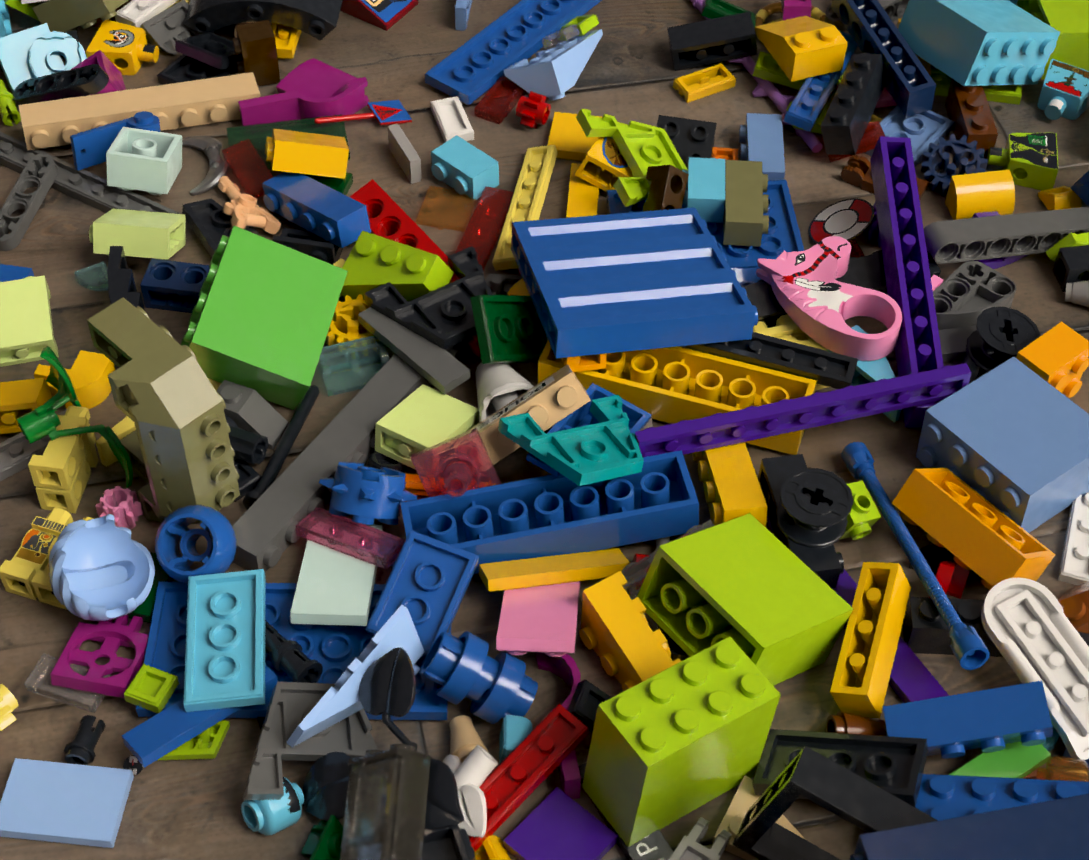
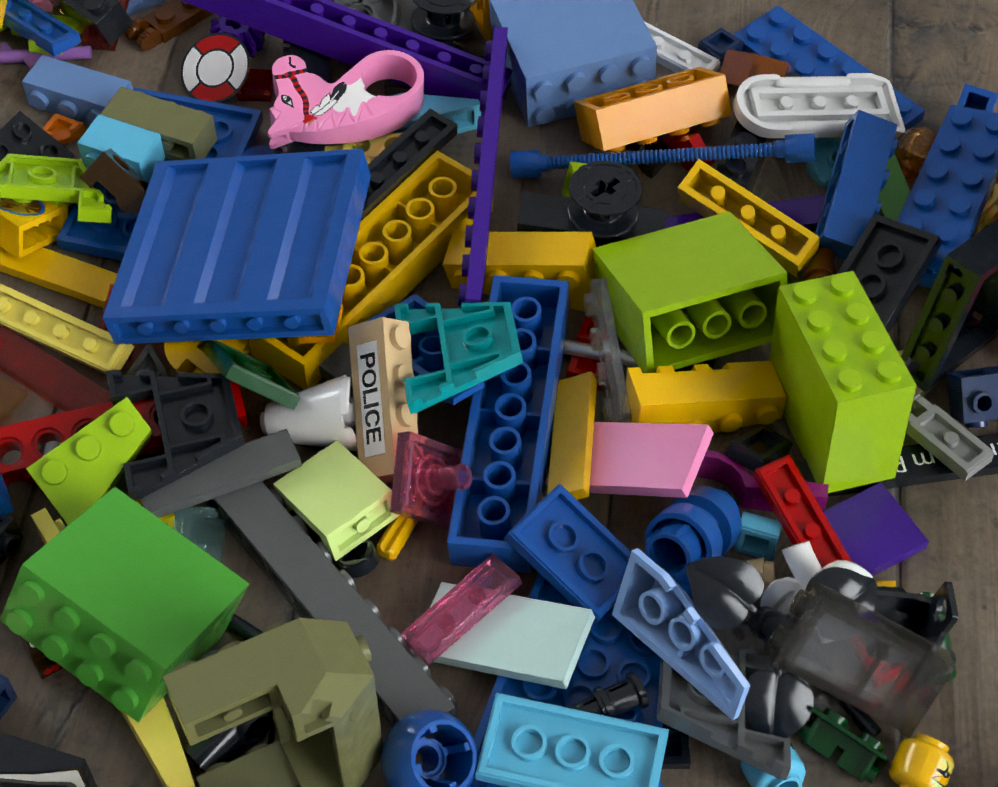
camera: 70 degrees left, 5 degrees up
blue brick [319,462,417,525] -> none

